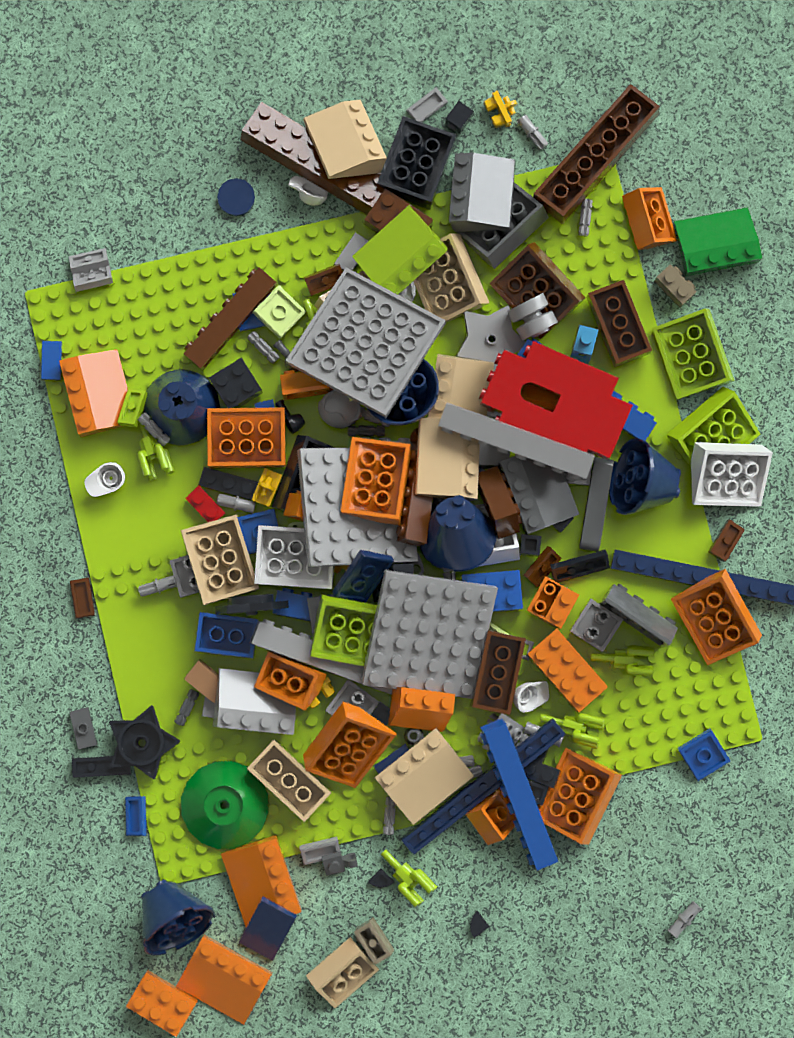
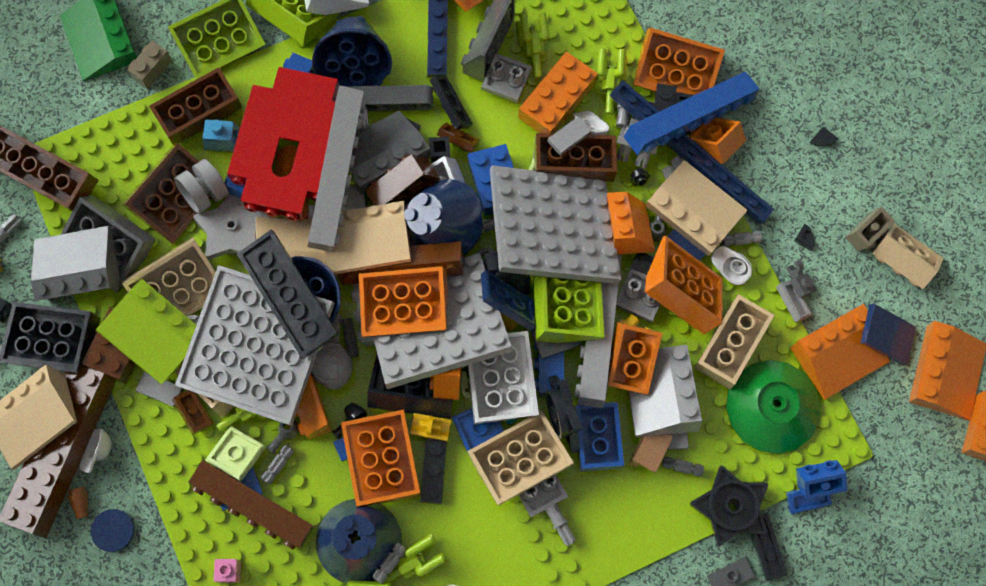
camera: 100 degrees left, 10 degrees down
dark blue cone [141,880,216,956] -> none
red plate [185,486,226,523] -> none
black brick [209,357,263,408] -> none
light grey axle [217,494,256,514] -> none
lime plant [381,850,437,907] -> none
orange slope [527,576,579,630] -> none
light grey axle [578,199,593,236] -> none
orange slope [622,187,677,250] -> none
none -> dark orange cone [67,486,89,519]
none -> bright pink brick [214,559,241,583]
none -> black plate [237,229,339,359]
none -> light grey tile [547,116,592,156]
none -> black plate [630,168,650,186]
none -> white cap [712,246,753,285]
none -> blue brick [796,460,847,500]

